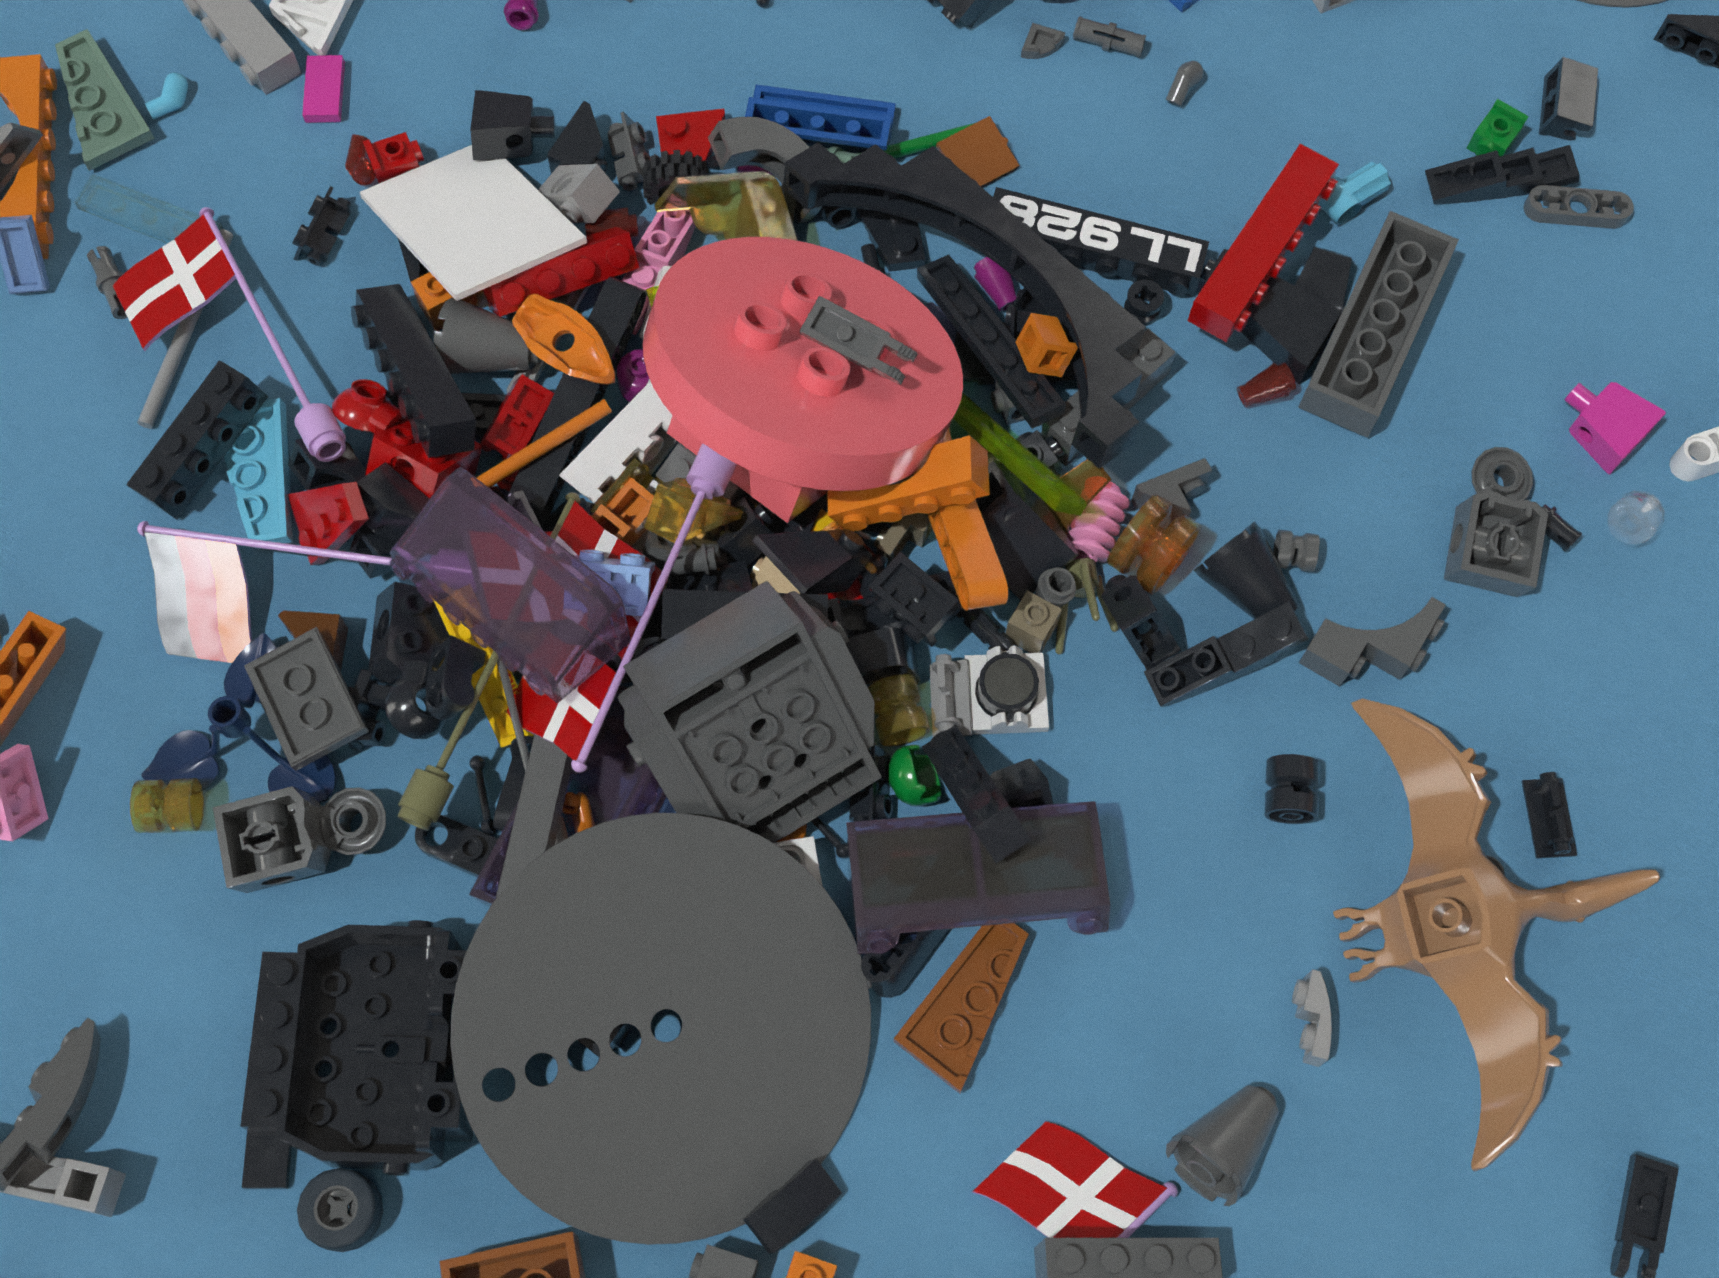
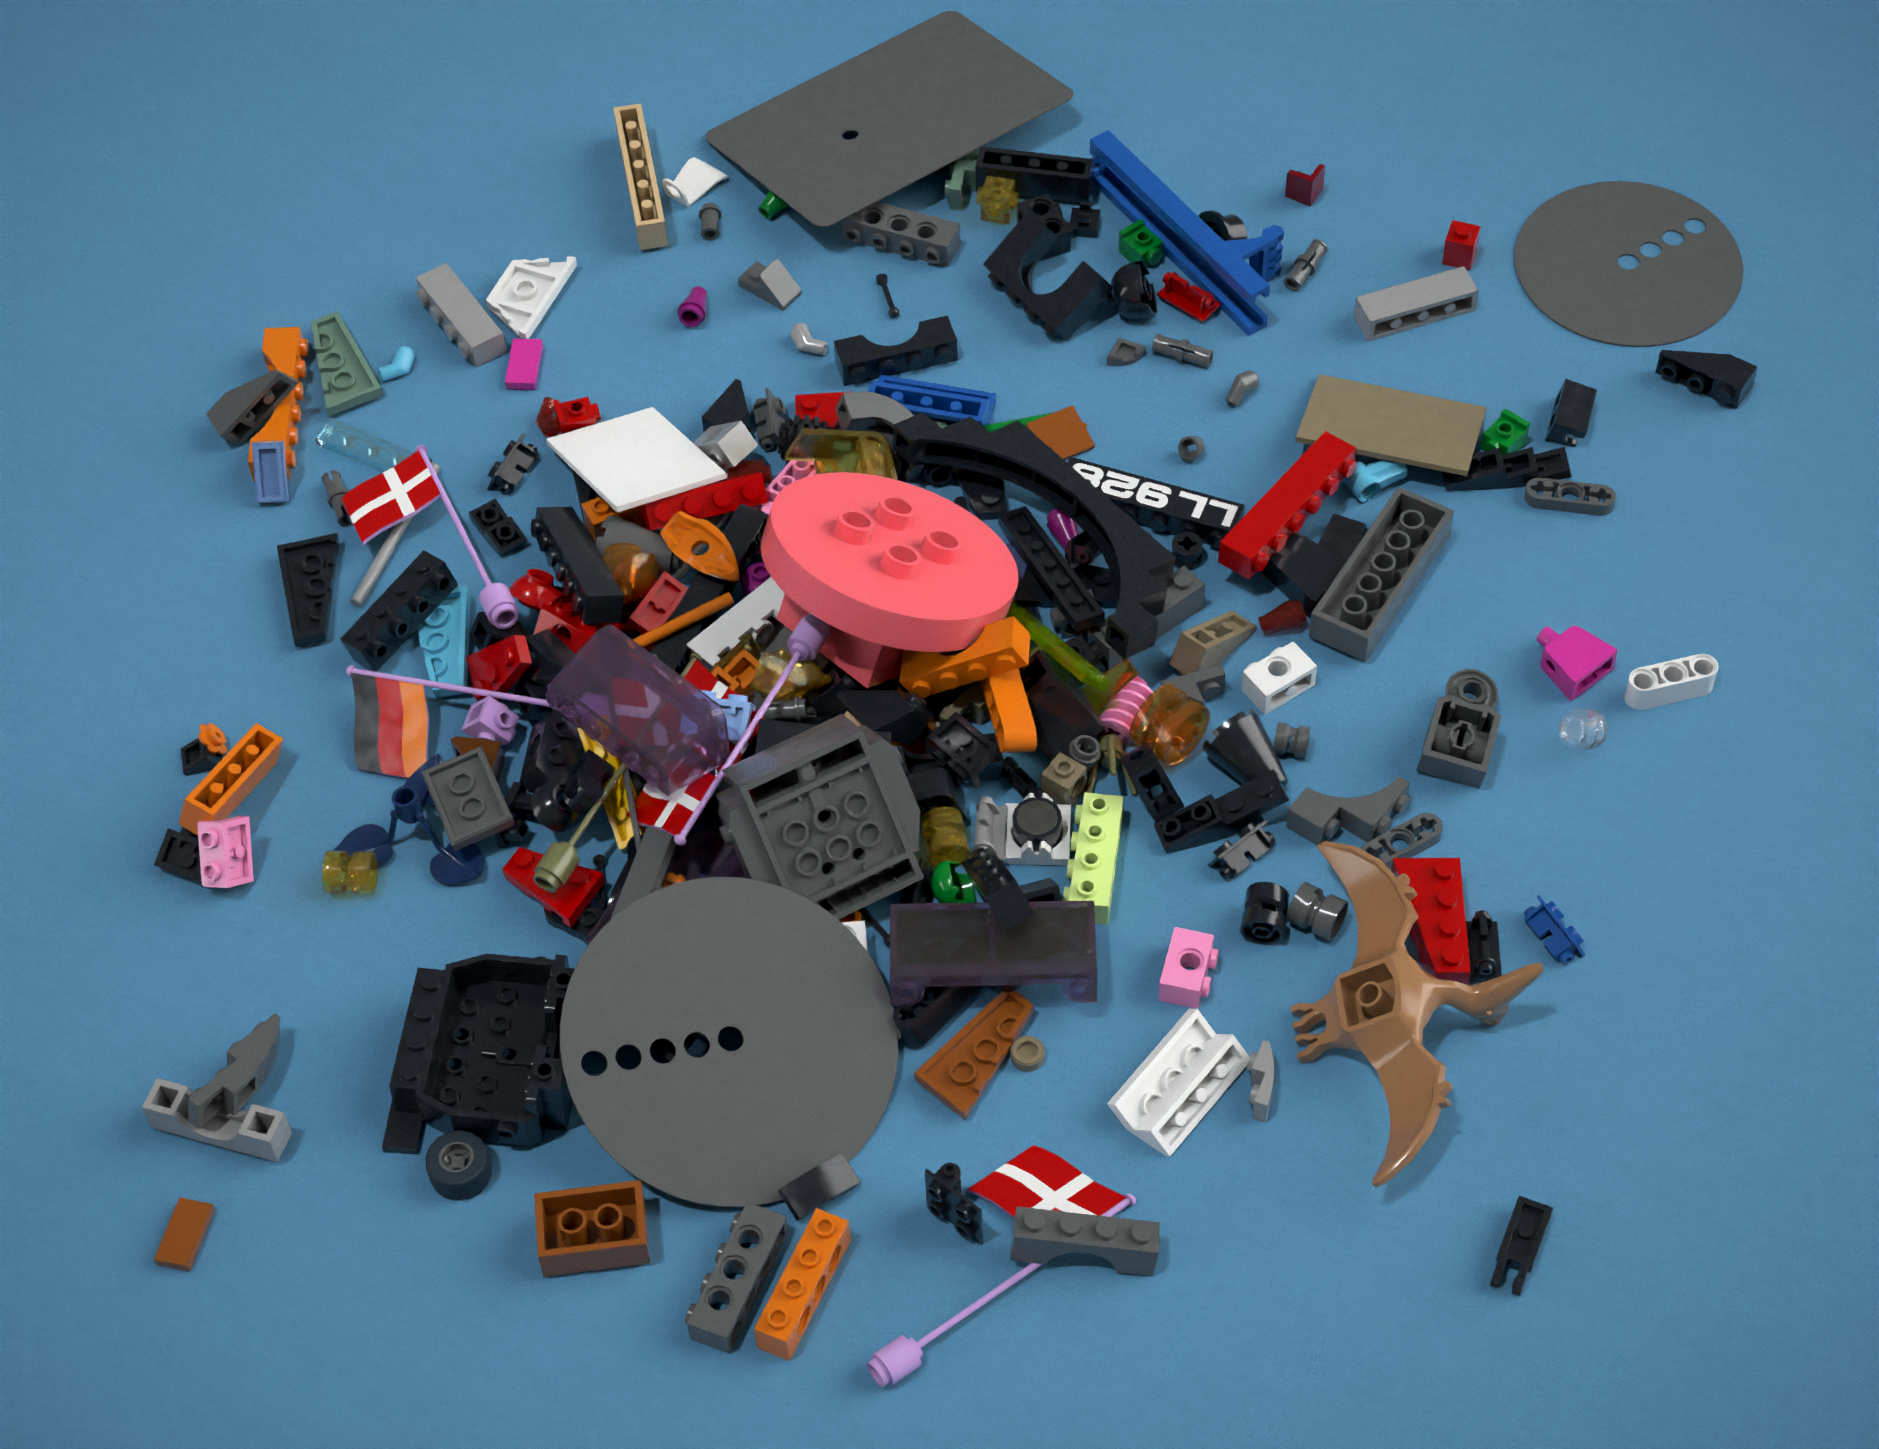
camera: 10 degrees right, 15 degrees down
dark grey brick [213,786,386,893] -> none
black torso [470,90,555,161] -> none
dark grey hinge [799,296,918,385] -> none
orange brick [1015,313,1078,377] -> none
dark grey cone [1166,1085,1279,1206] -> none
black pin [1542,504,1582,552] -> none
none -> black wing [277,533,340,647]
none -> lavender brick [461,696,519,746]
none -> black slope [469,499,527,556]
none -> red wing [502,847,605,928]
none -> clear orange cylinder [600,543,659,603]
none -> light grey arm [790,323,827,356]
none -> black arch [834,315,958,386]
none -> black hinge [925,1162,983,1245]
none -> dark tan tile [1010,1036,1045,1072]
none -> yellowish green brick [1062,792,1124,925]
none -> white slope [1107,1009,1250,1156]
none -> bright pink brick [1158,927,1219,1009]
none -> dark tan slope [1169,610,1257,675]
none -> dark grey hinge [1178,435,1205,460]
none -> hinge [1208,820,1275,879]
none -> white brick [1241,641,1317,715]
none -> dark grey wheel [1286,882,1349,941]
none -> dark tan piece [1295,374,1487,476]
none -> dark grey beam [1360,813,1442,869]
none -> red wedge [1391,858,1471,984]
none -> blue hinge [1524,895,1585,965]

